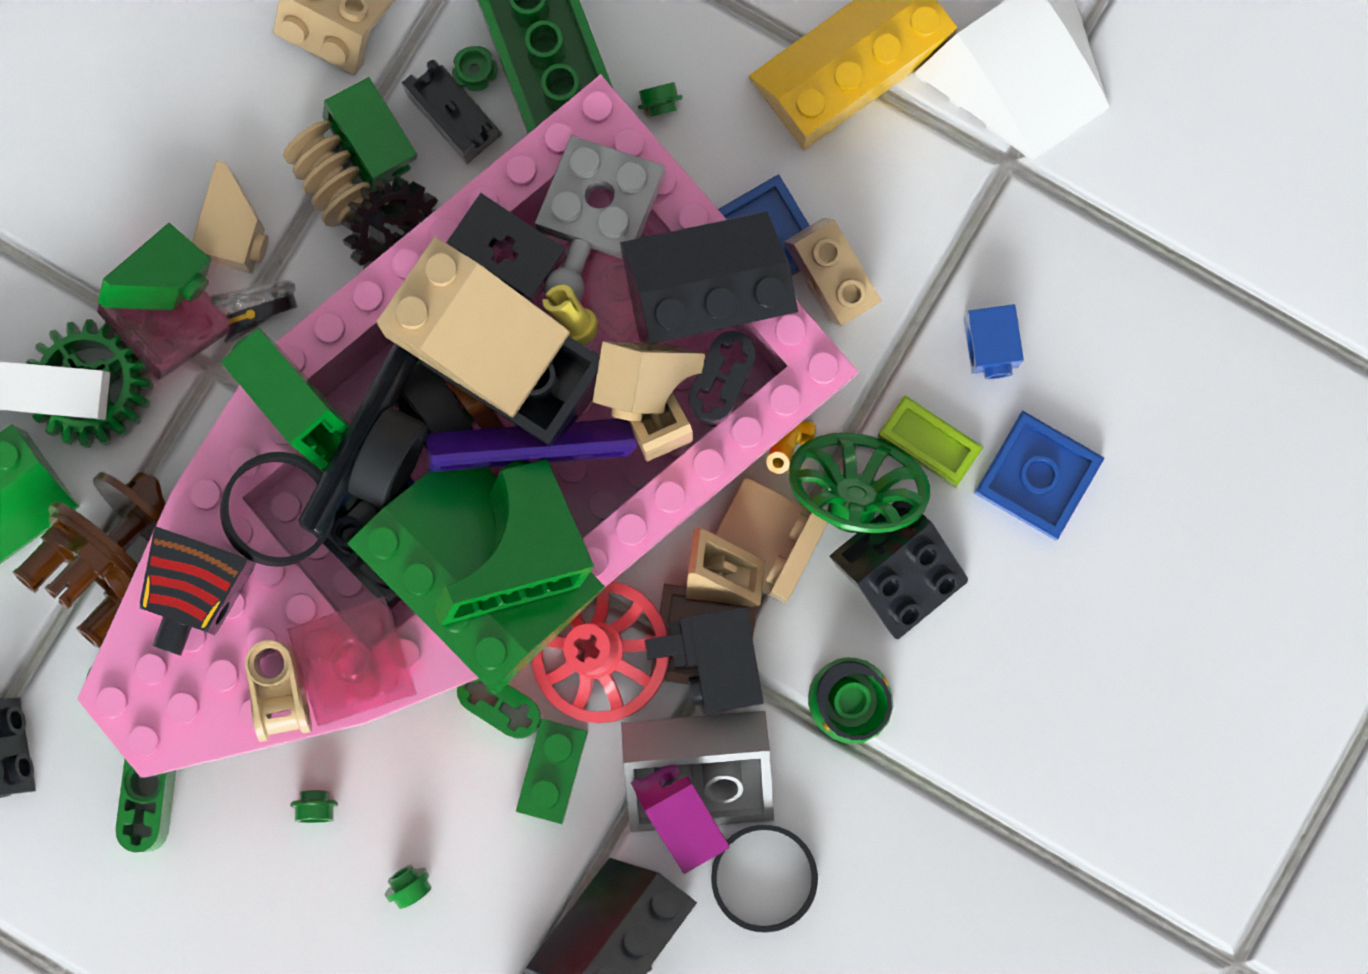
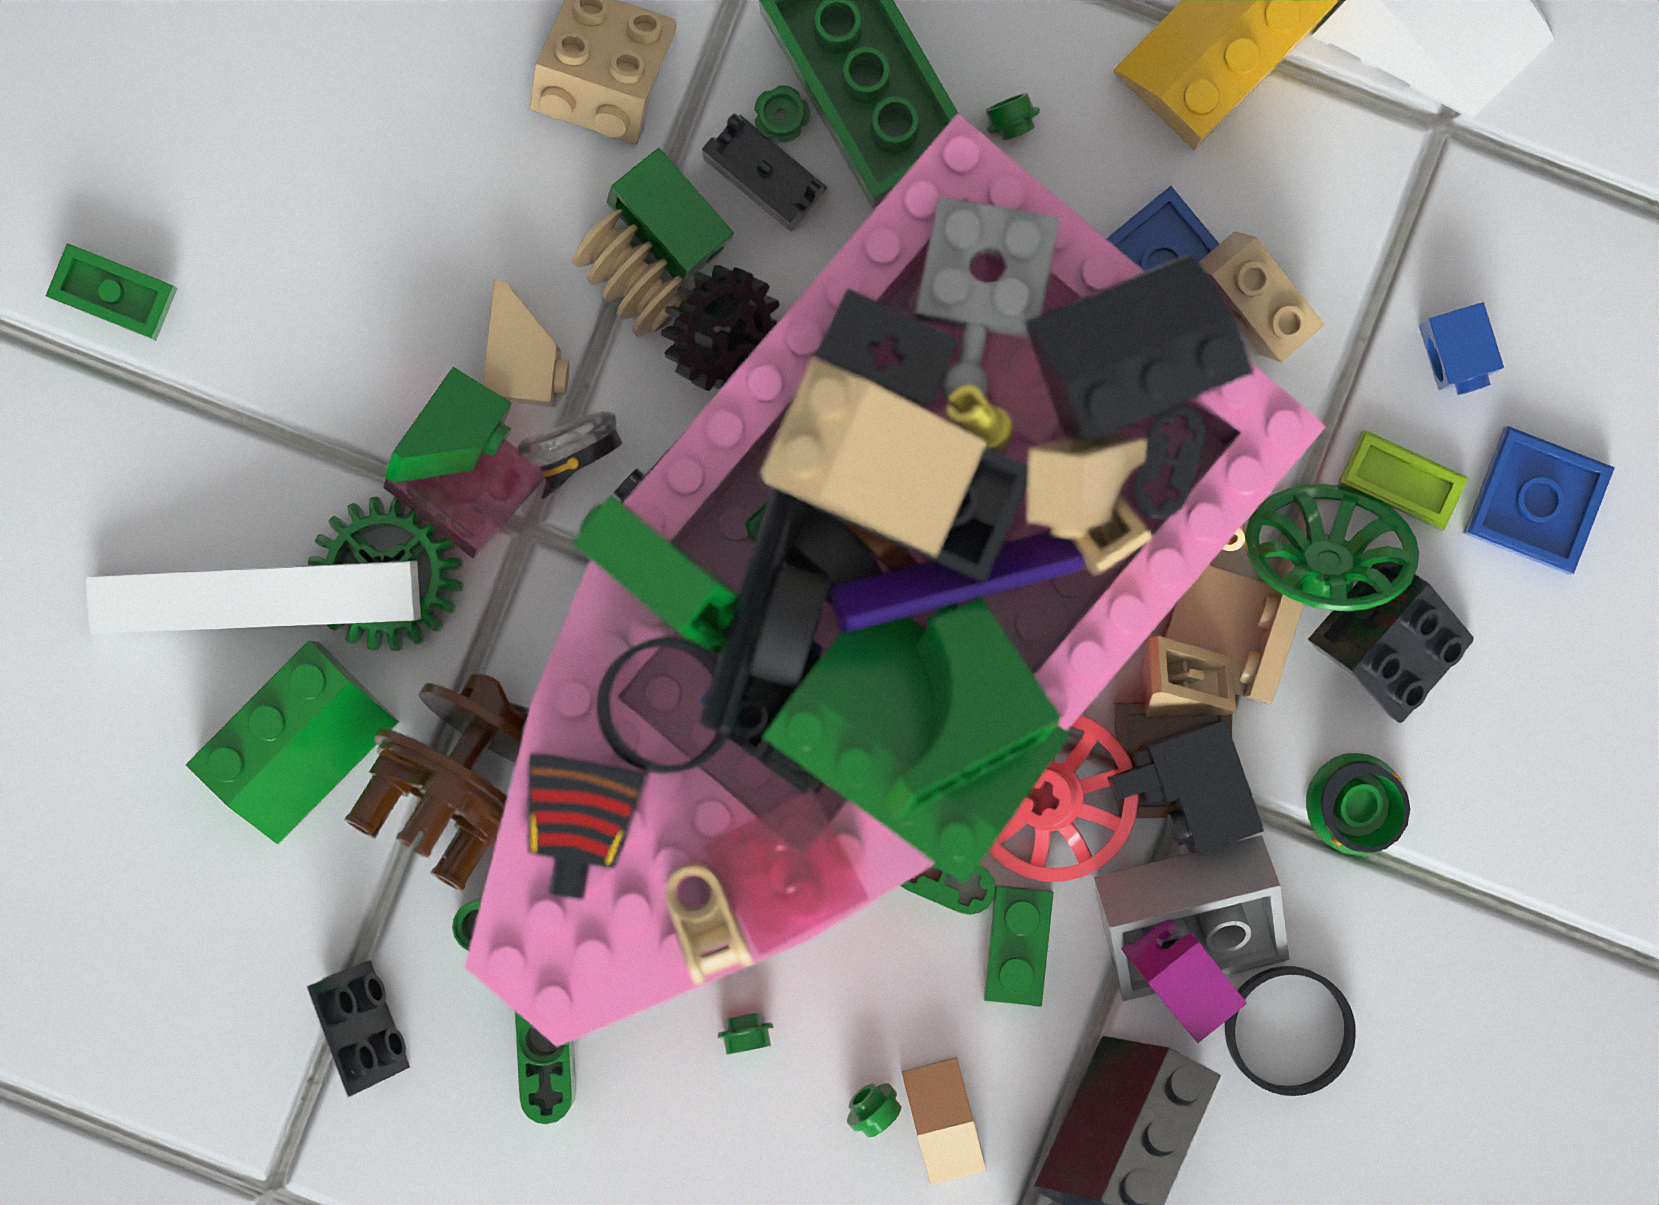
camera: 10 degrees left, 5 degrees up
none -> tan slope [901,1057,986,1184]

